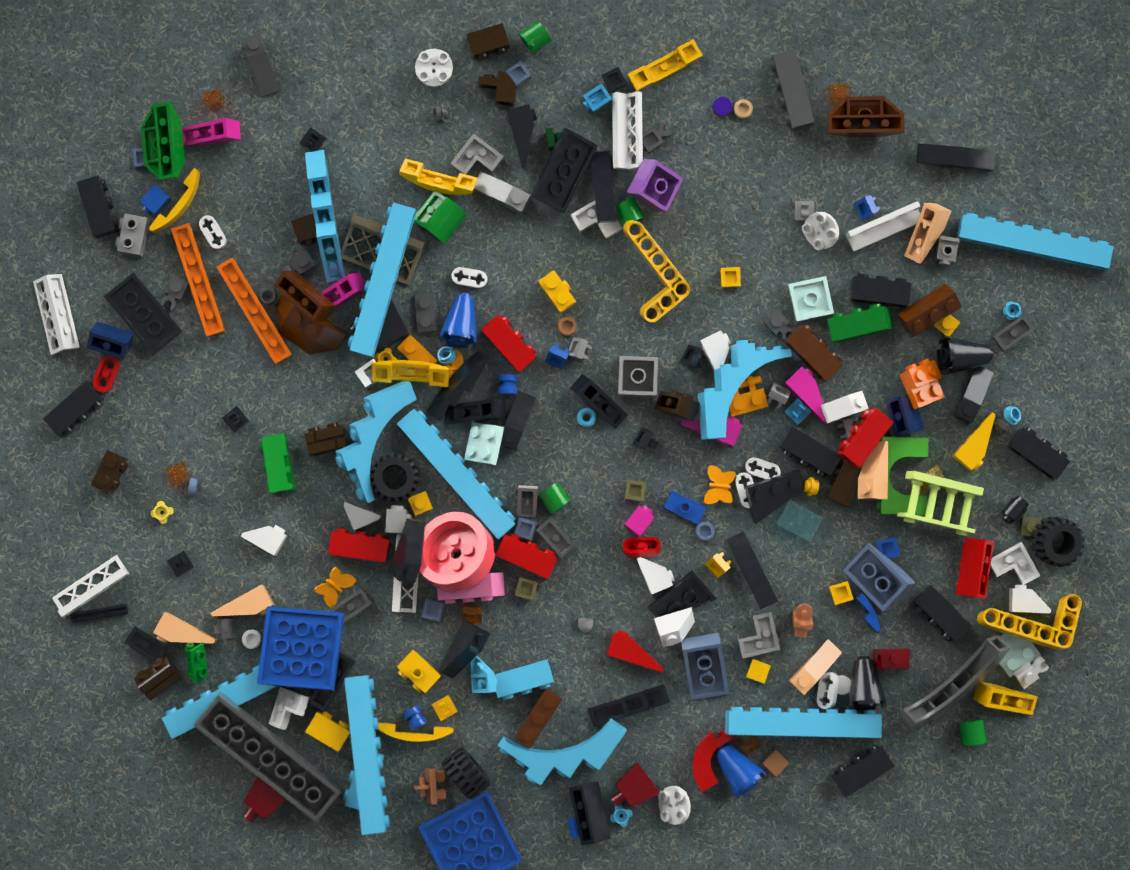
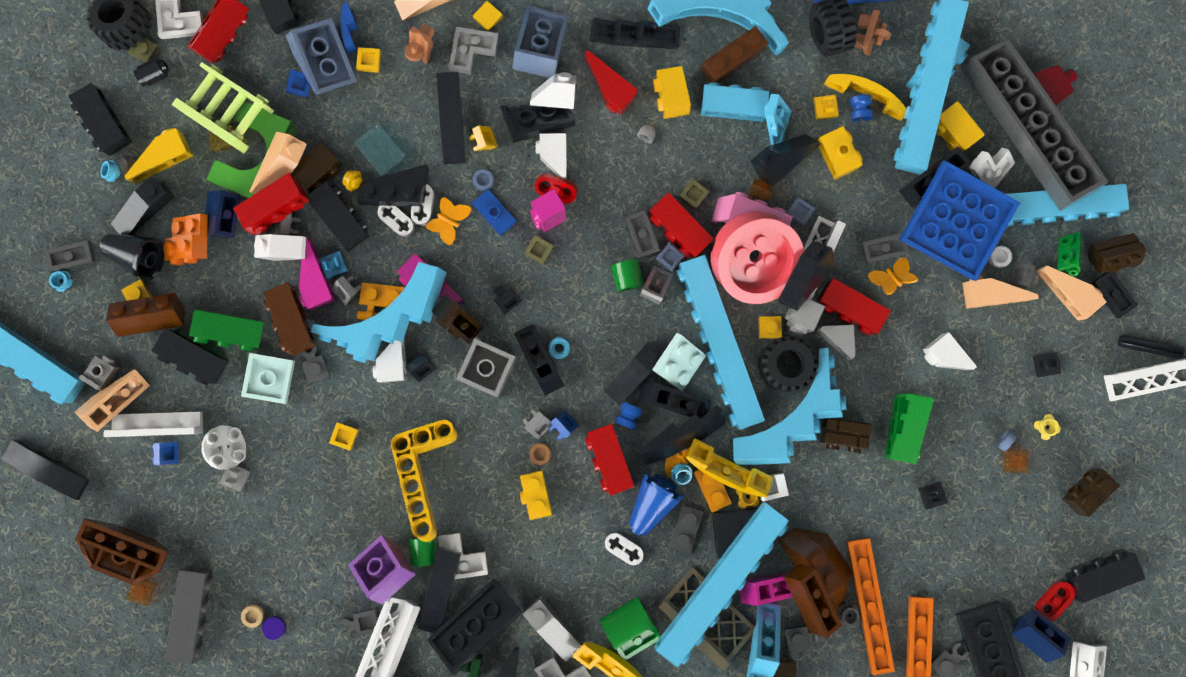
camera: 165 degrees left, 0 degrees up
none -> yellow brick [653,66,691,119]

